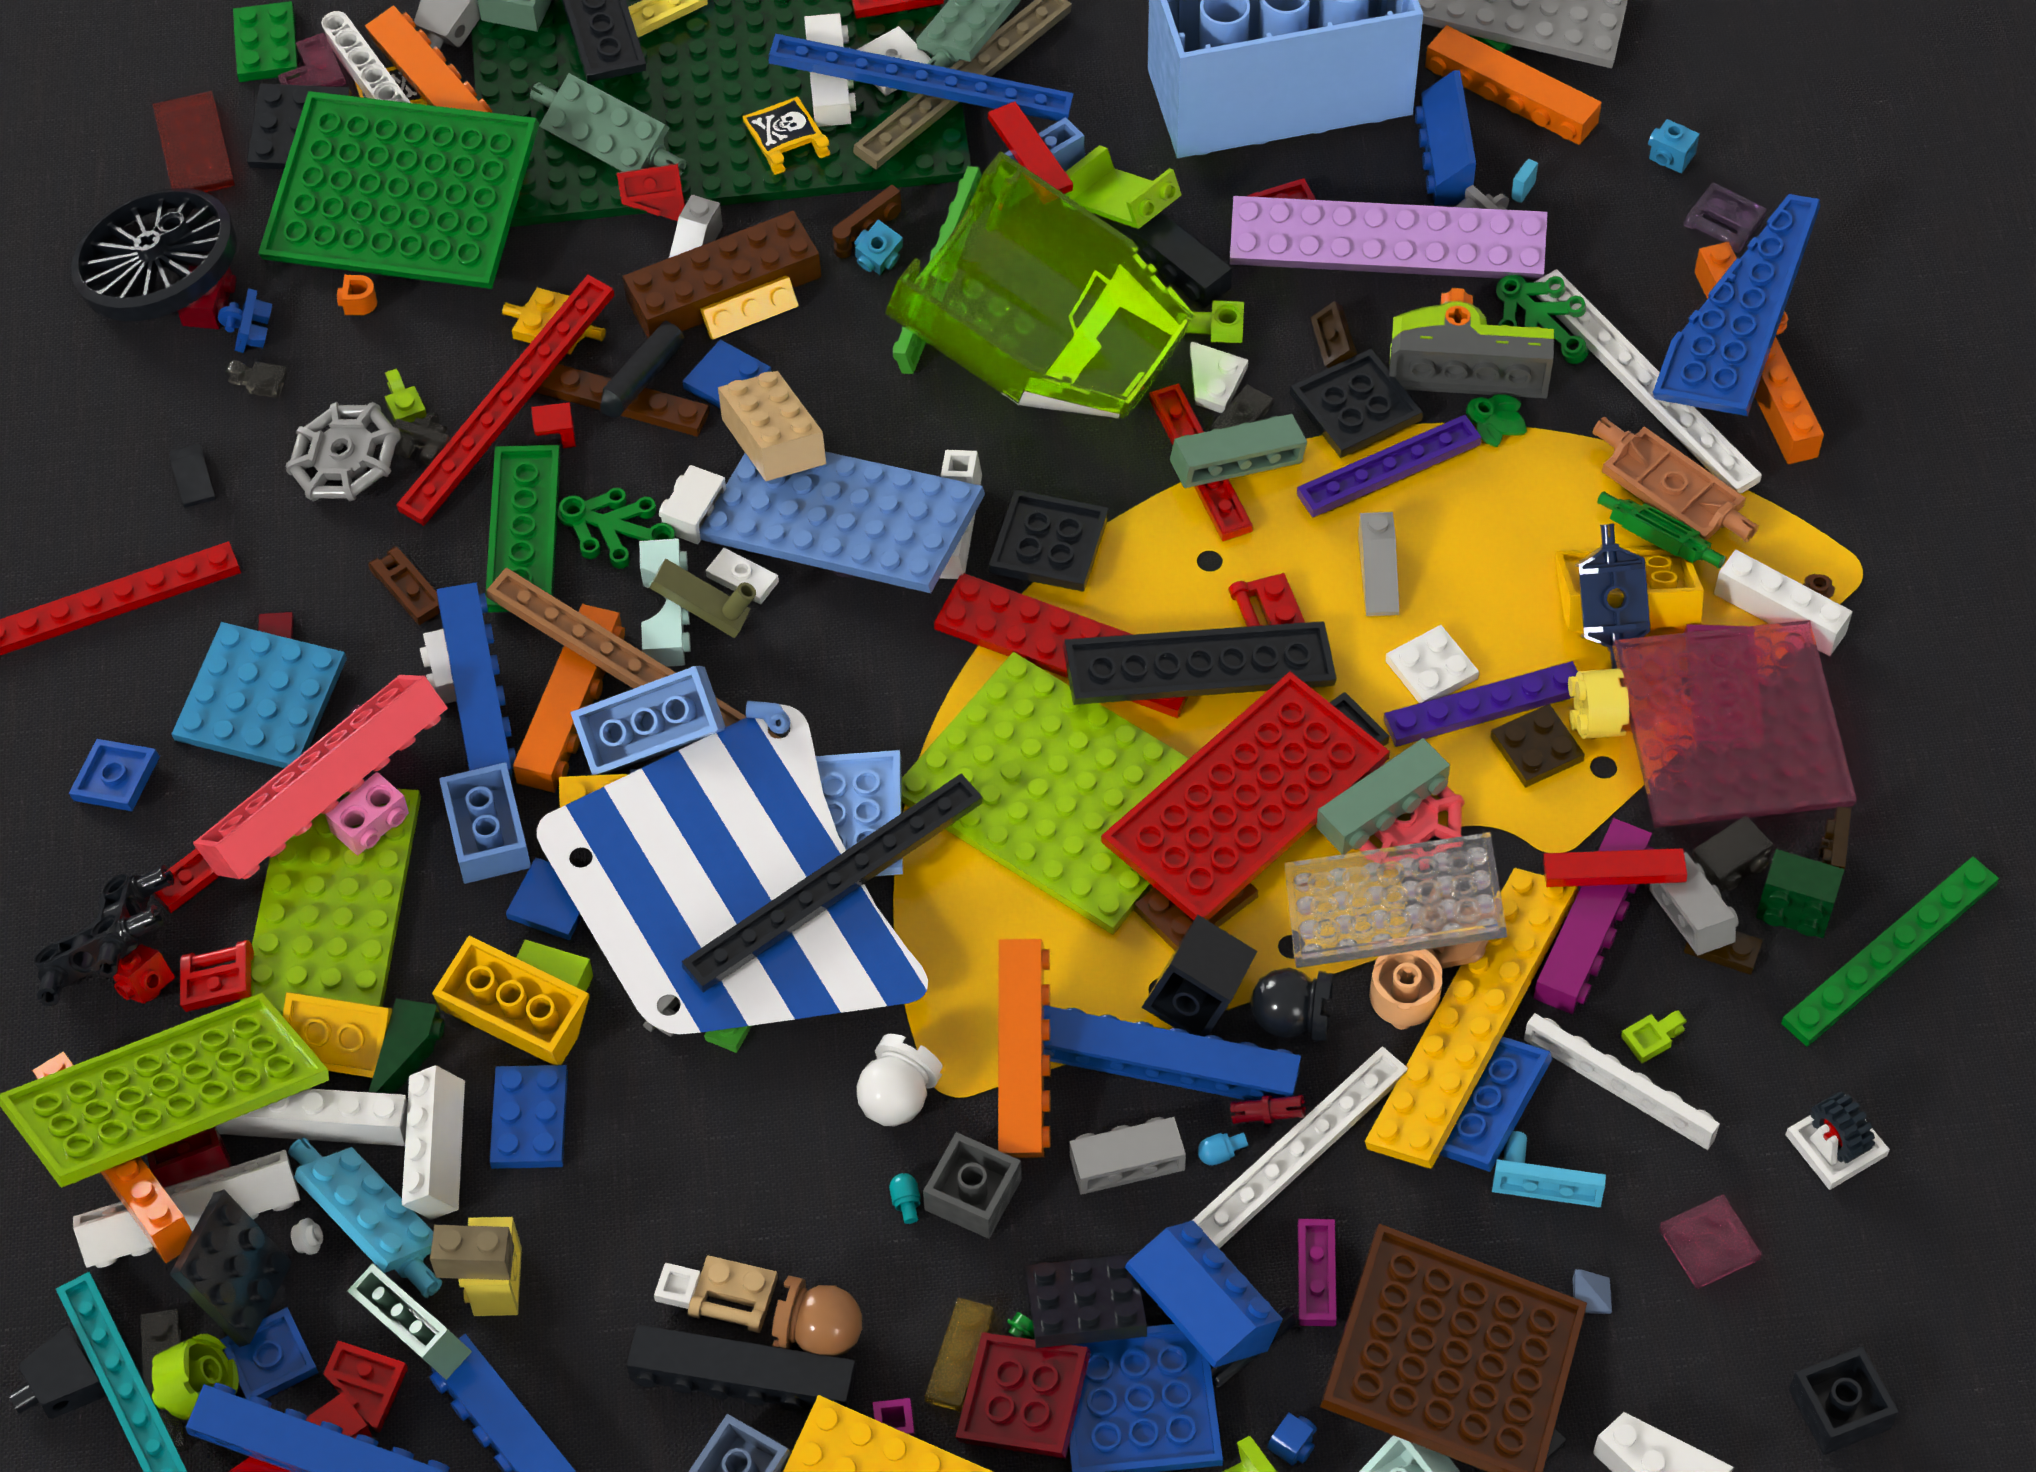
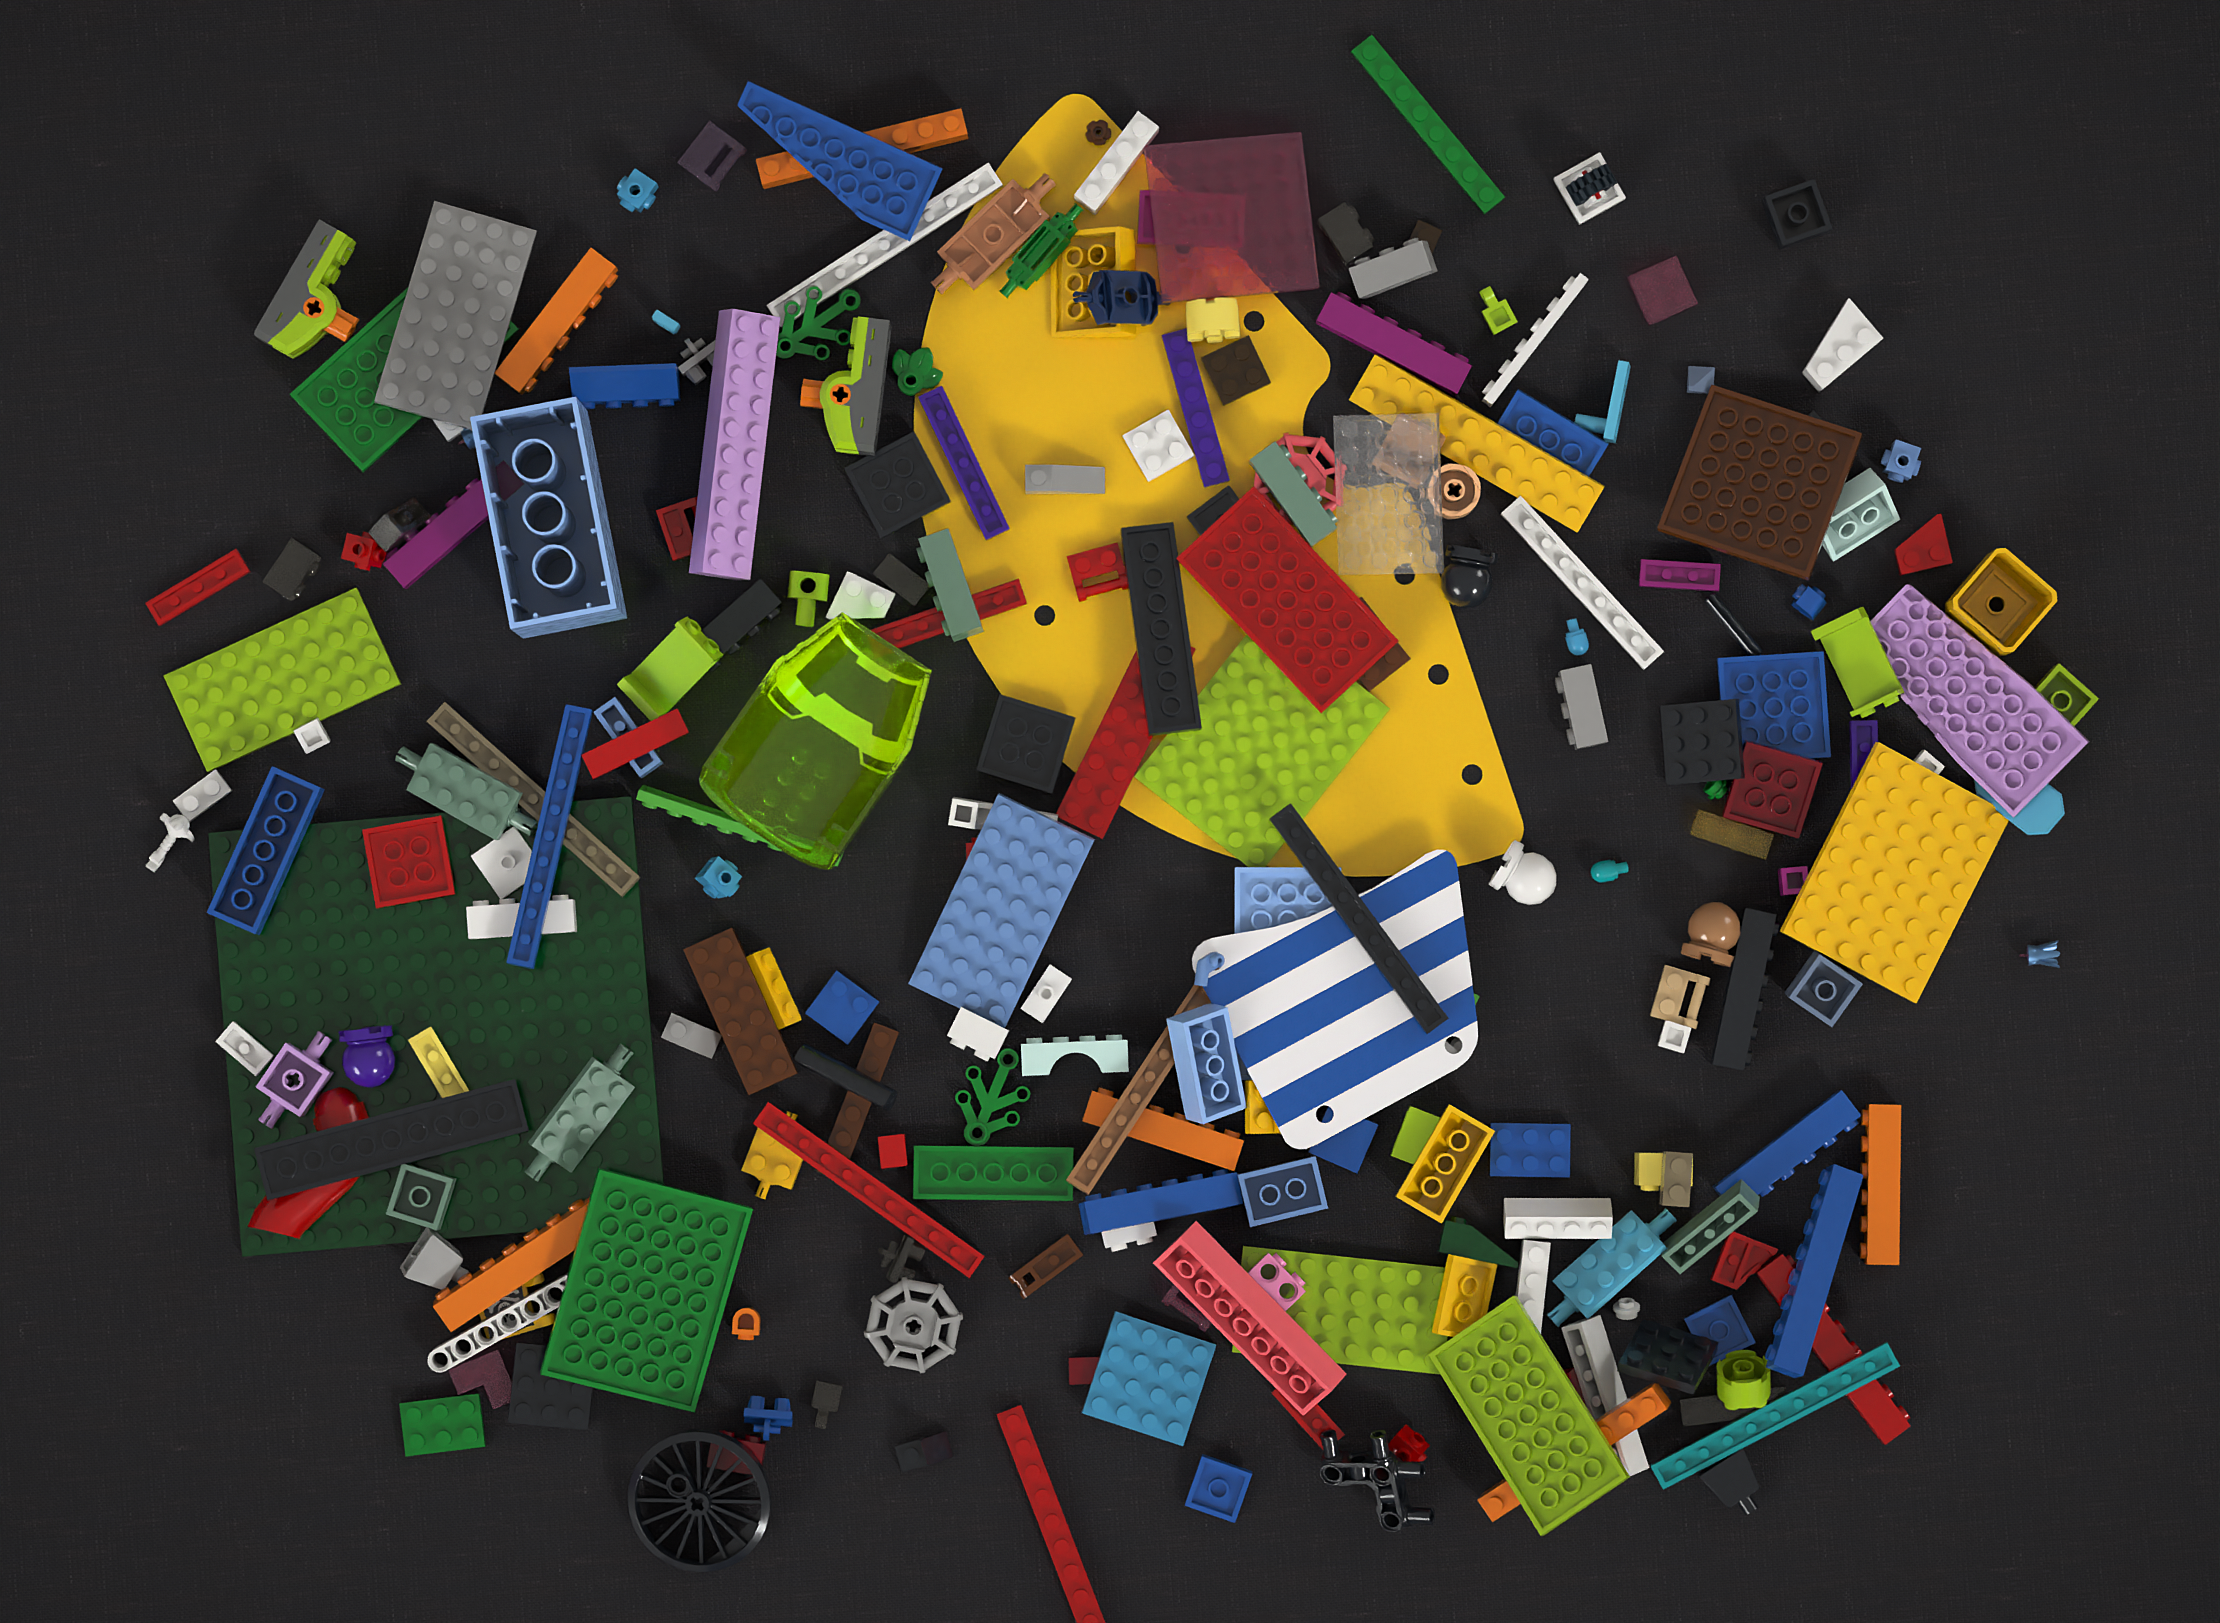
camera: 90 degrees left, 30 degrees up
clear red tile [153,91,235,192] -> none
red plate [180,940,254,1012] -> none
lime plate [384,368,427,427] -> none
red wing [617,163,685,221] -> none
olive piece [649,558,756,638] -> none
tan brick [718,371,826,481] -> none
flag [742,96,830,175] -> none
reddish brown plate [832,185,902,258] -> none
dark grey brick [923,1132,1022,1239] -> none
orange brick [998,939,1051,1158] -> none
blue brick [1044,1005,1301,1108] -> none
blue slope [1125,1221,1283,1368] -> none
black slope [1141,915,1257,1037] -> none
dark red pin [1230,1095,1306,1124] -> none
dark brown plate [1310,301,1357,368] -> none
red tile [1543,848,1687,887] -> none
dark green brick [1756,849,1845,938] -> none
dark brown plate [1819,806,1851,869] -> none

